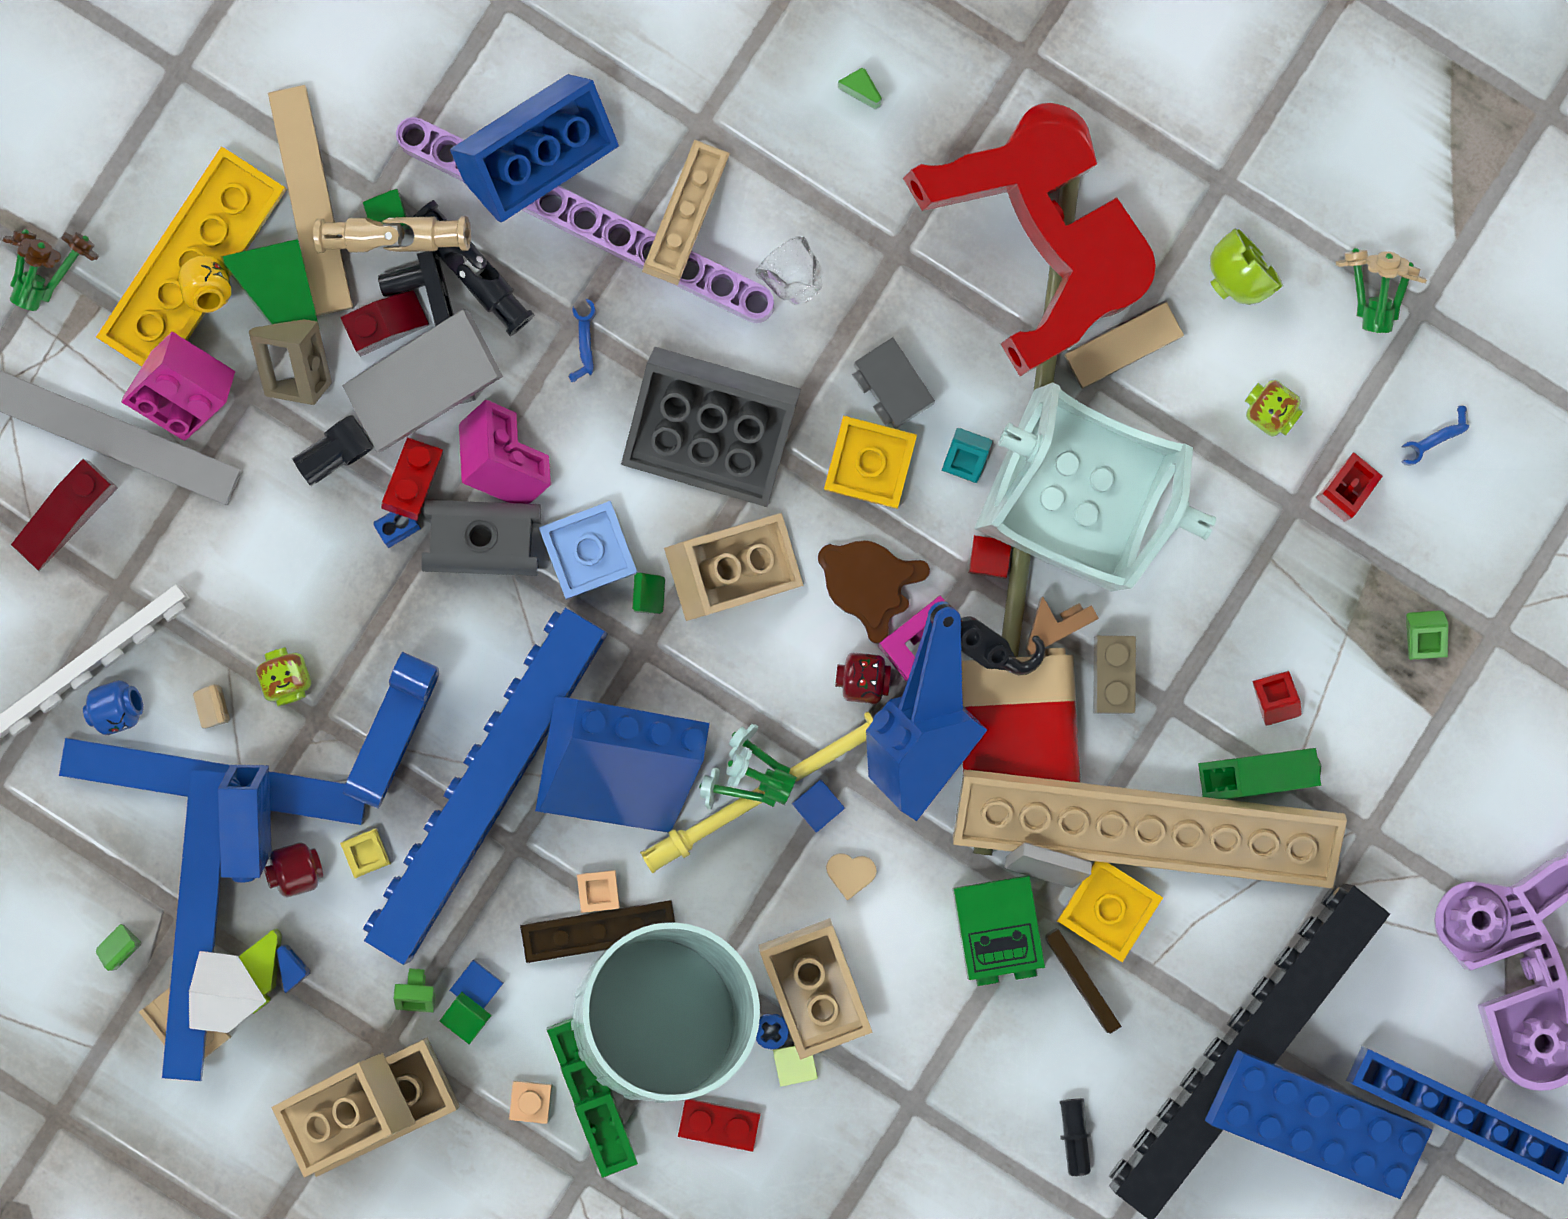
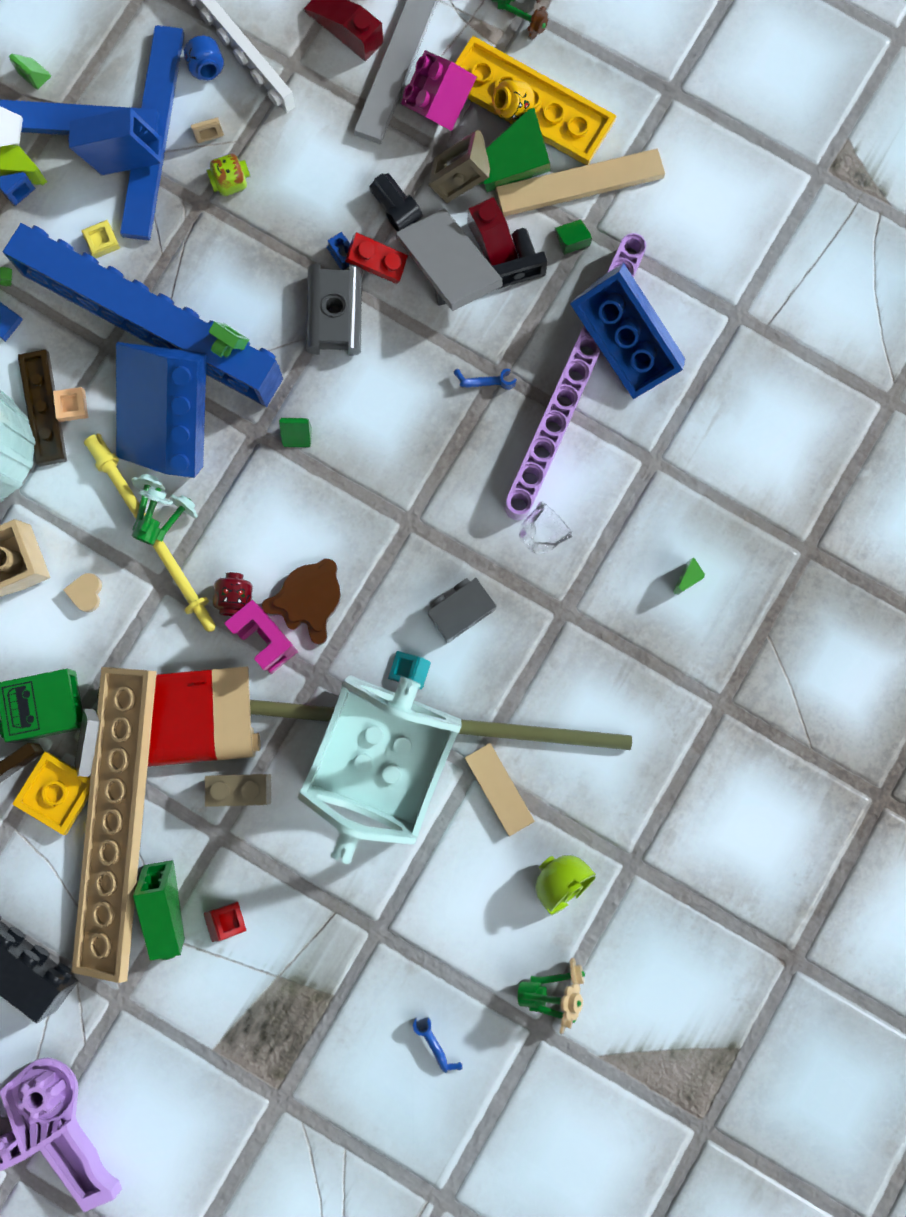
camera: 85 degrees right, 5 degrees down
dark red head [264,842,323,898] -> none
tan piece [313,216,471,253] -> none
blue beam [343,652,439,809] -> none
black piece [413,200,535,337] -> none
dark pink panel [459,399,551,504] -> none
light blue plate [539,501,638,600] -> none
dark grey slope [621,347,801,507] -> none
tan tile [642,140,730,285] -> none
tan slope [664,513,804,621] -> none
blue slope [792,779,845,833] -> none
yellow plate [824,415,917,509] -> none
blue slope [866,601,1046,821] -> none
red animal [903,103,1156,377] -> none
red slope [968,535,1011,579] -> none
medium nougat slope [1025,597,1099,656] -> none
lime head [1245,380,1303,437] -> none
red slope [1315,452,1383,522] -> none
bright green slope [1406,611,1448,660] -> none
none -> bright green tile [209,322,249,358]

